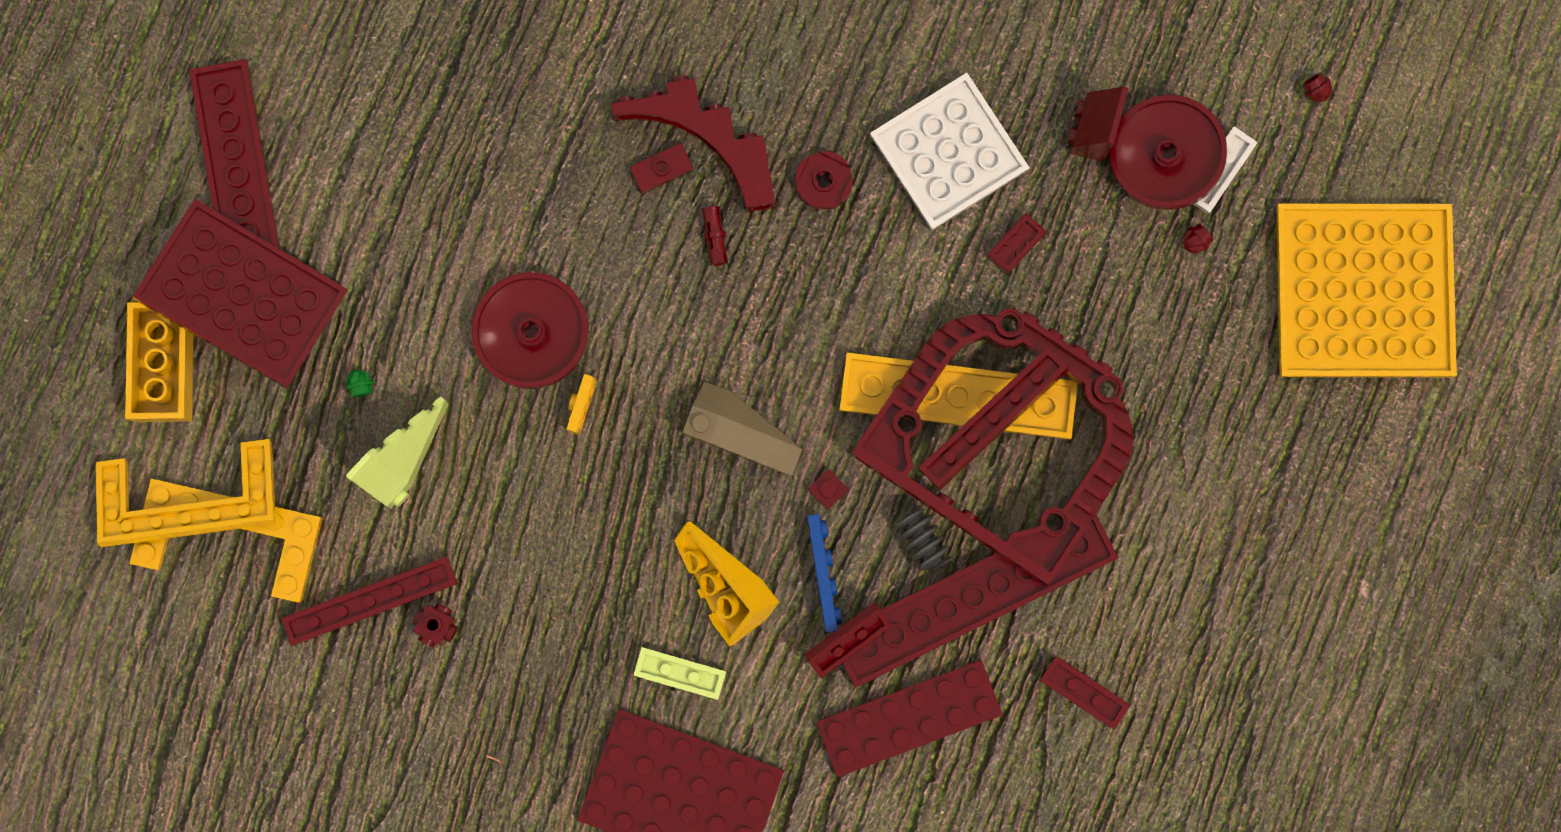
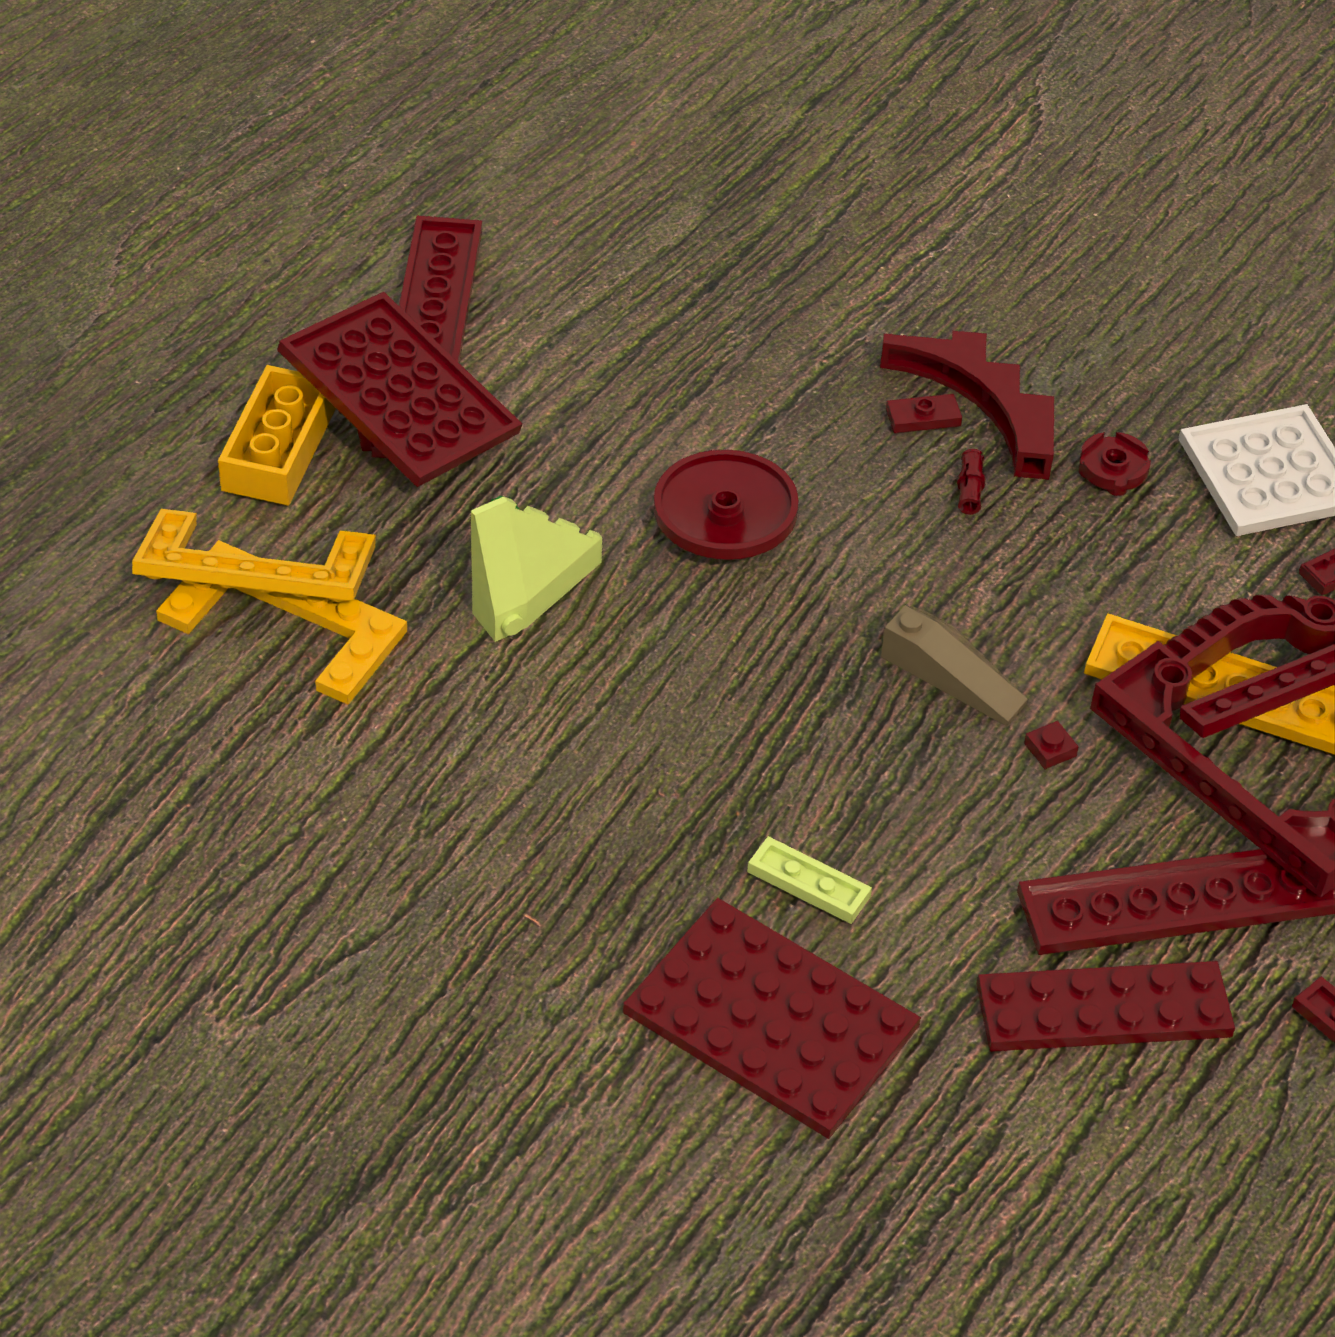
camera: 10 degrees right, 35 degrees down
dark red plate [281,556,458,646] -> none
dark red brick [413,603,458,648] -> none
yellow plate [566,374,597,435] -> none
yellow wedge [674,521,780,646] -> none
dark red plate [804,602,892,678] -> none
blue plate [807,514,842,633] -> none
dark grey piece [896,507,954,573] -> none

